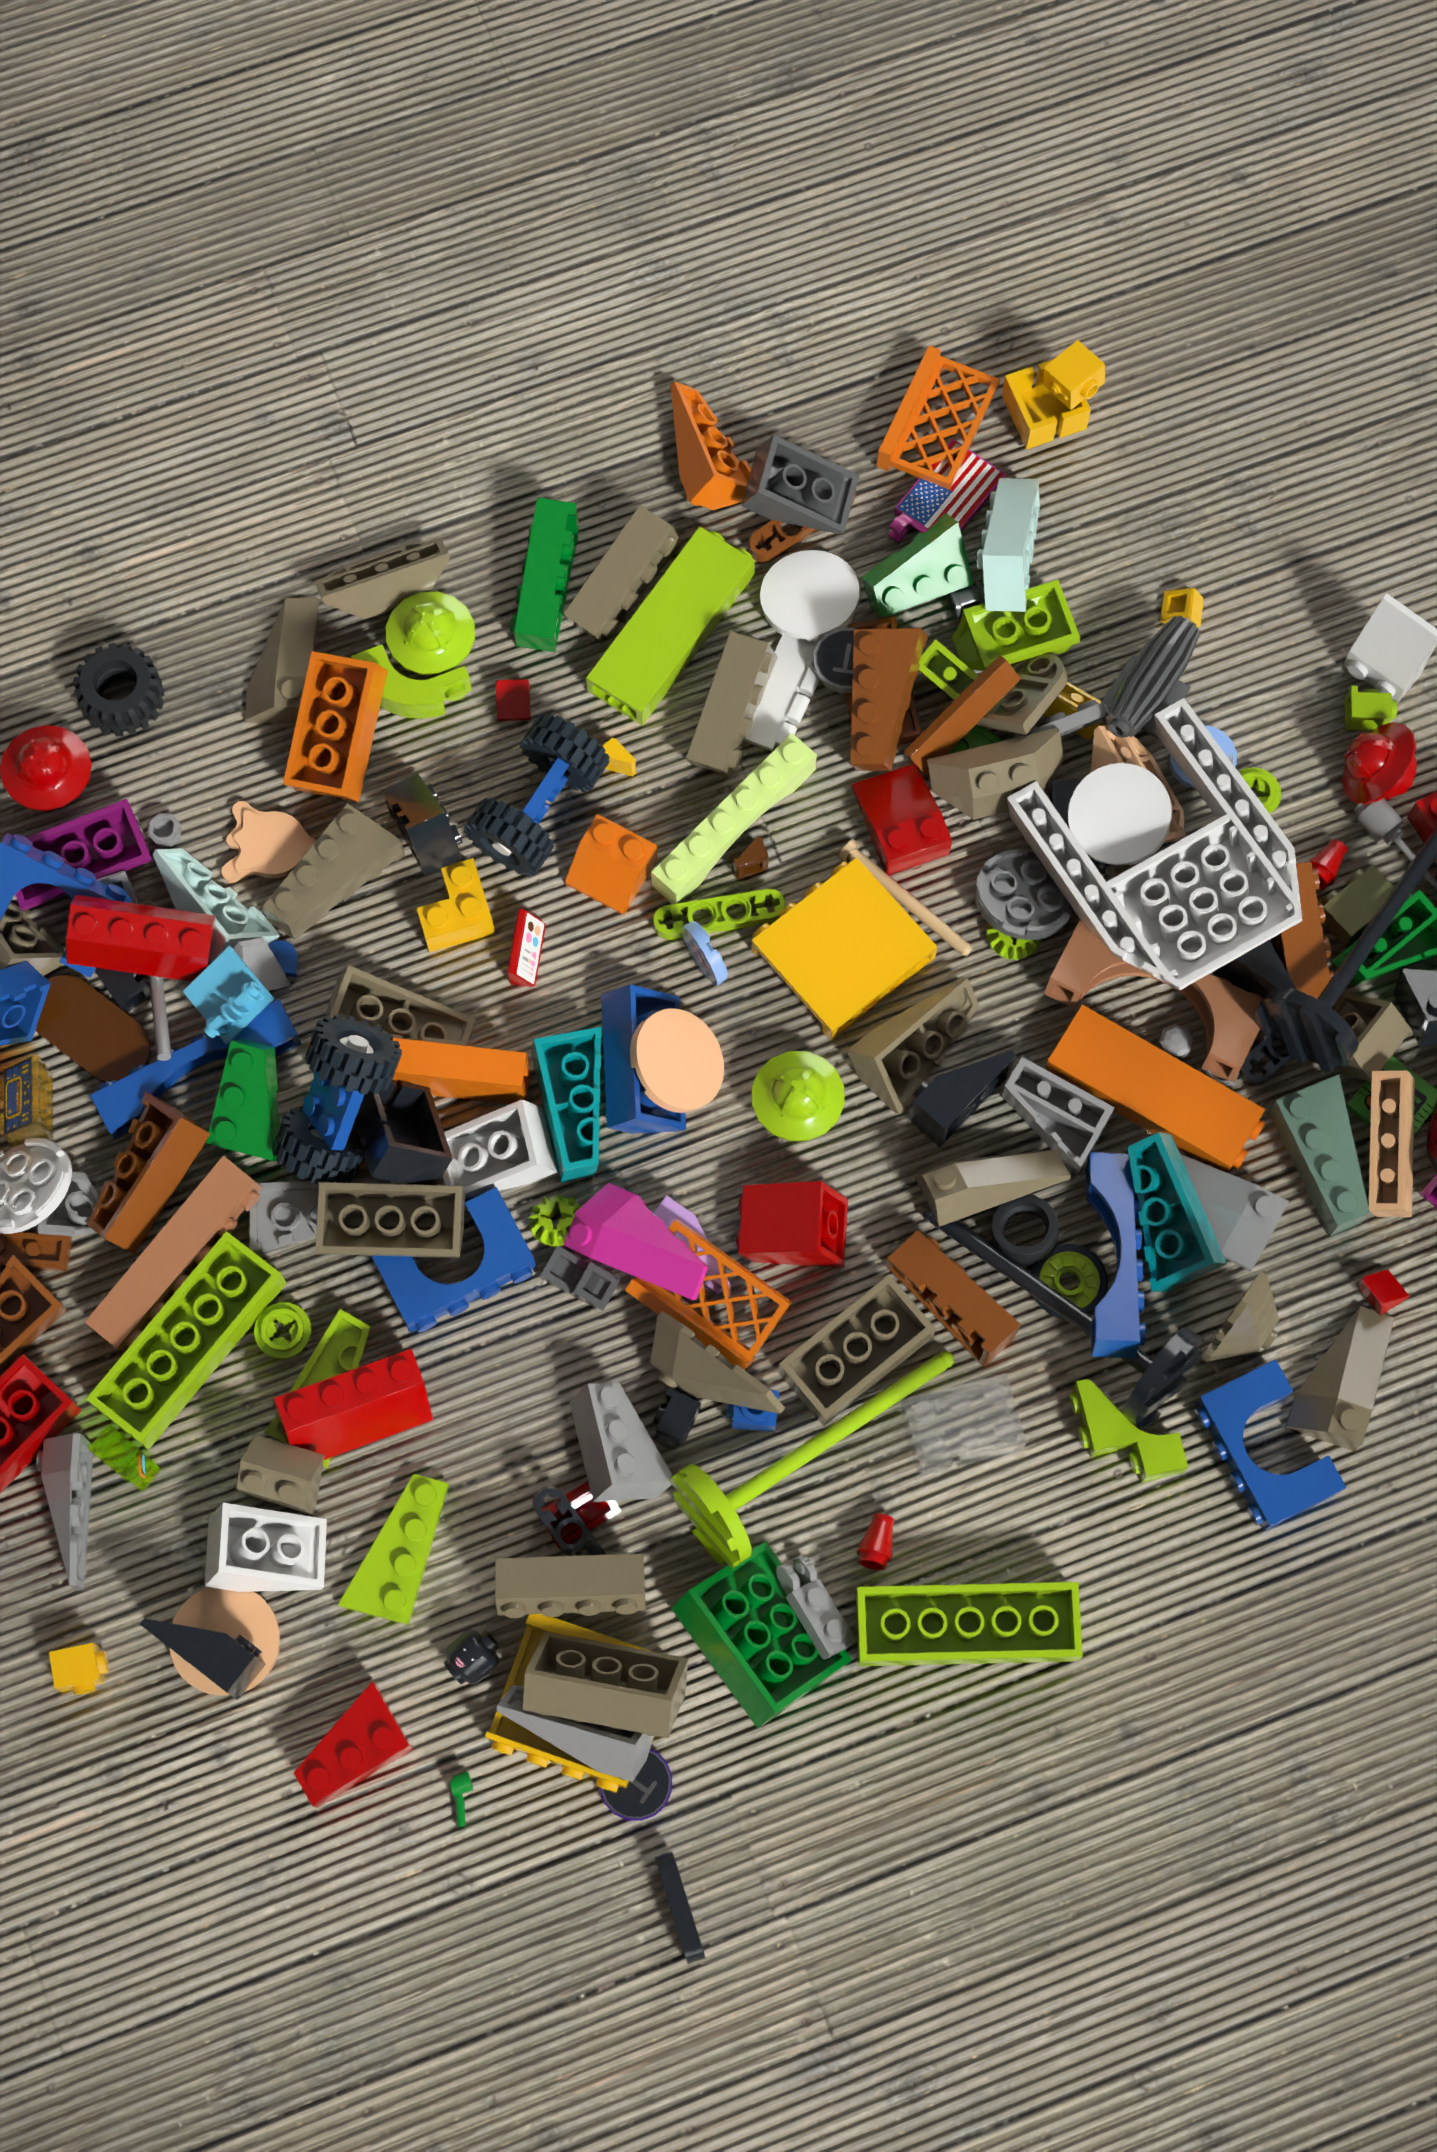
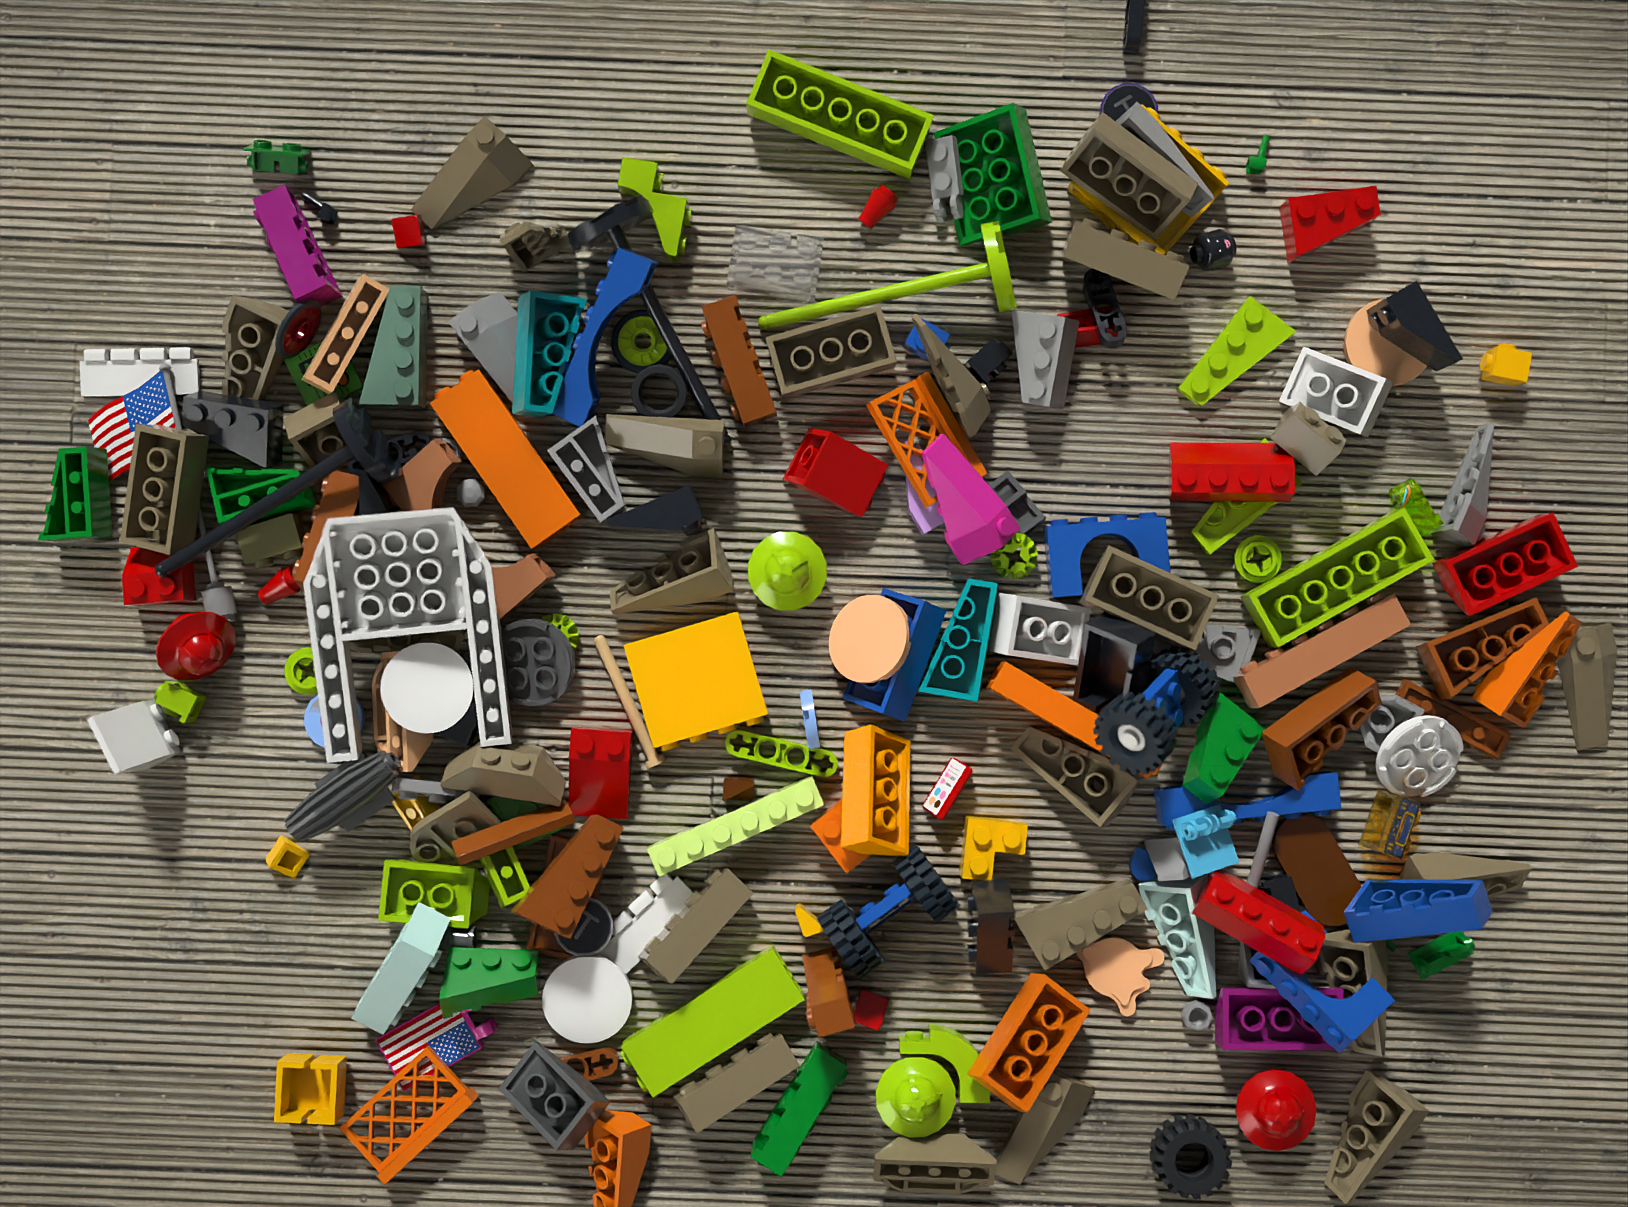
camera: 160 degrees left, 15 degrees up
yellow head [1043,340,1105,410] -> none
blue arch [1194,1359,1347,1531] -> none
none -> dark orange wedge [802,946,855,1038]
none -> light orange slope [841,725,911,856]

